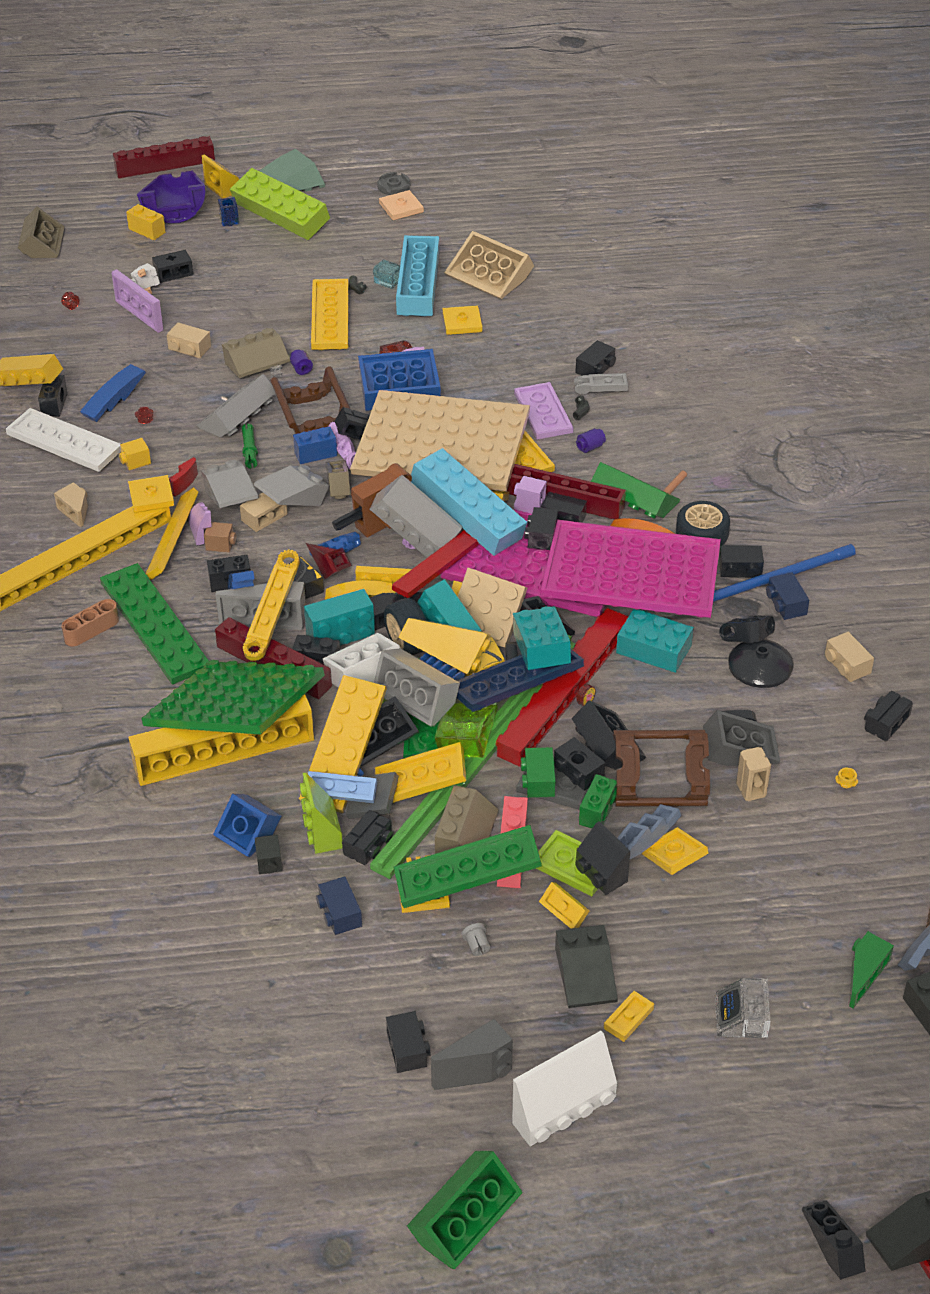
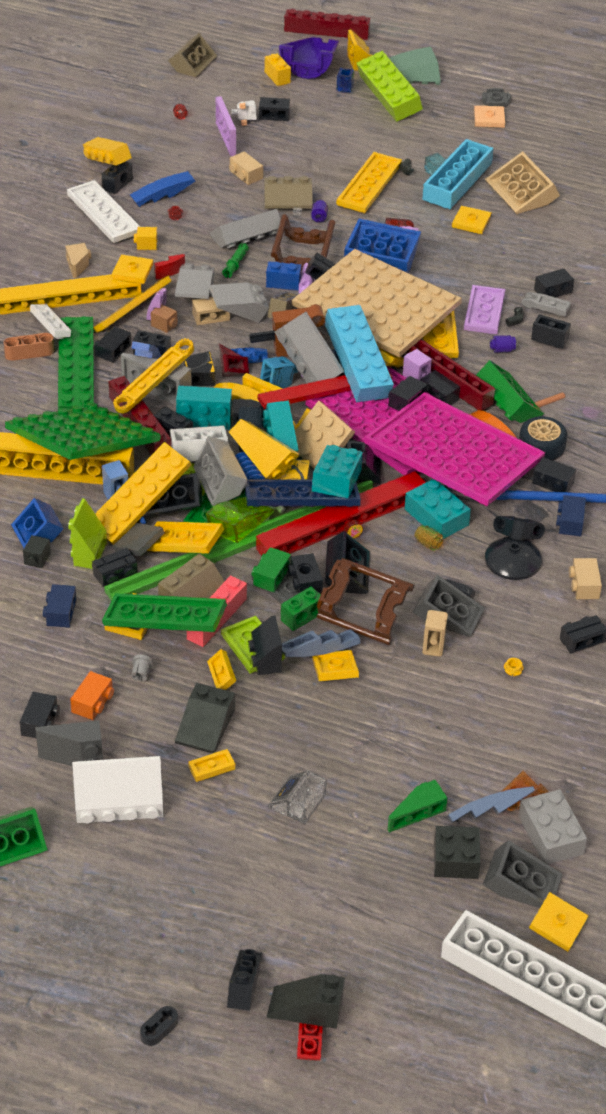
camera: 25 degrees right, 0 degrees up
light blue plate [308,771,378,803] -> none
none -> white plate [30,304,71,339]
none -> orange brick [70,671,114,720]
none -> black brick [94,326,131,363]
none -> medium blue brick [102,460,128,500]
none -> dark azure torso [260,356,299,388]
none -> clear yellow brick [415,525,443,551]
none -> black brick [531,314,571,349]

